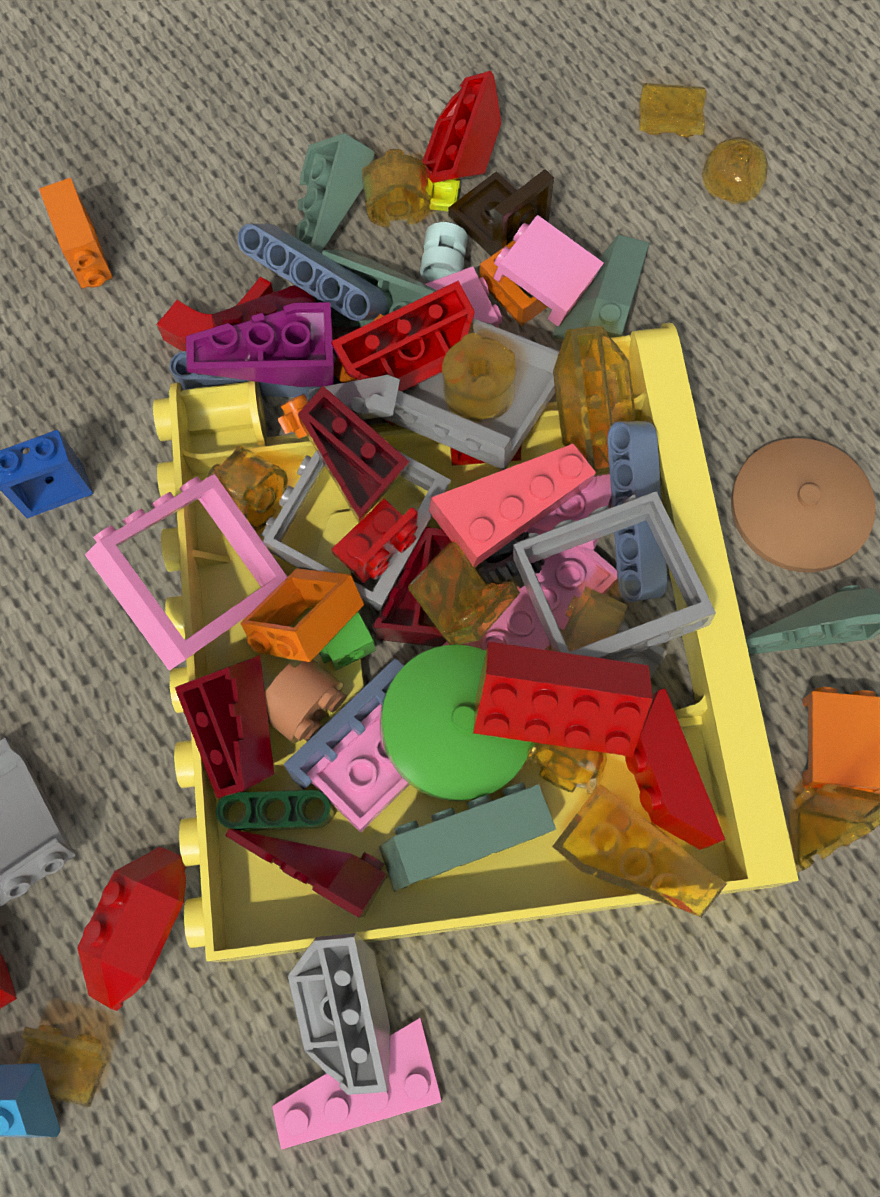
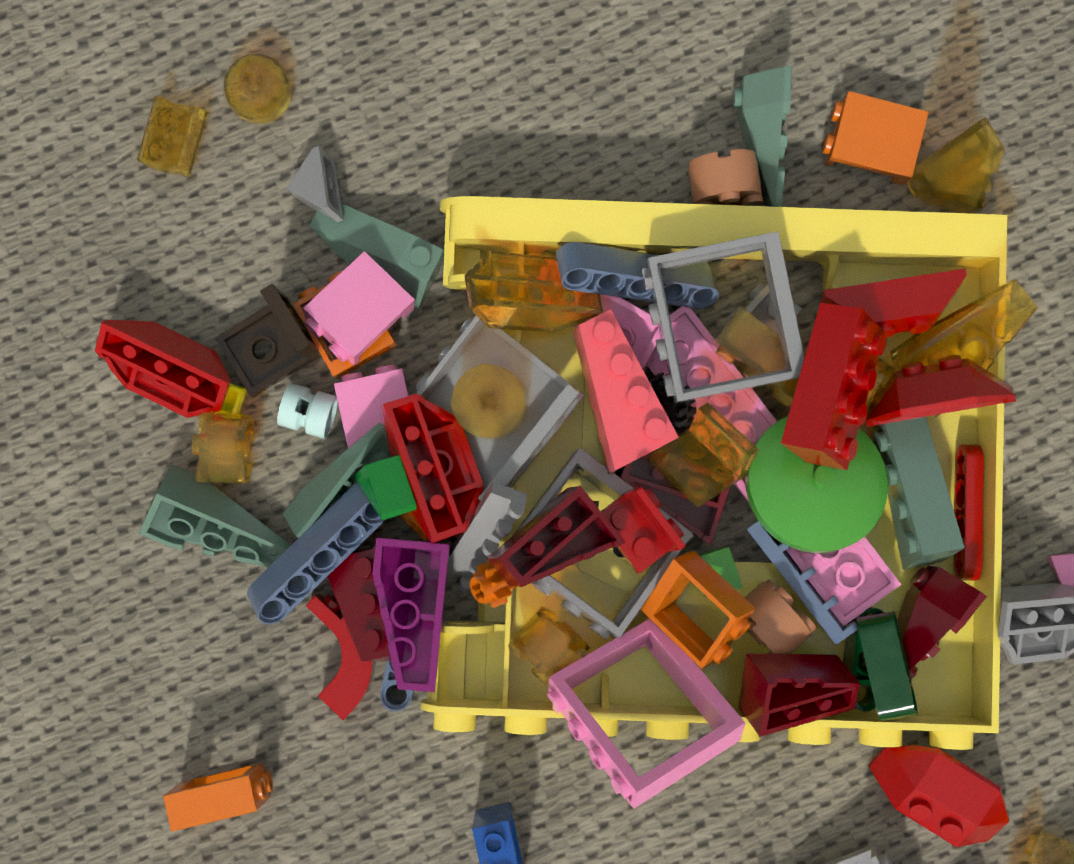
camera: 85 degrees left, 15 degrees up
medium nougat dish [731,438,876,572] -> none
none -> light grey slope [286,146,344,222]
none -> green slope [356,455,416,520]
none -> nougat brick [688,149,763,206]
none -> dark green beam [857,611,918,721]
none -> red wedge [866,355,1016,427]
none -> red beam [954,444,984,581]

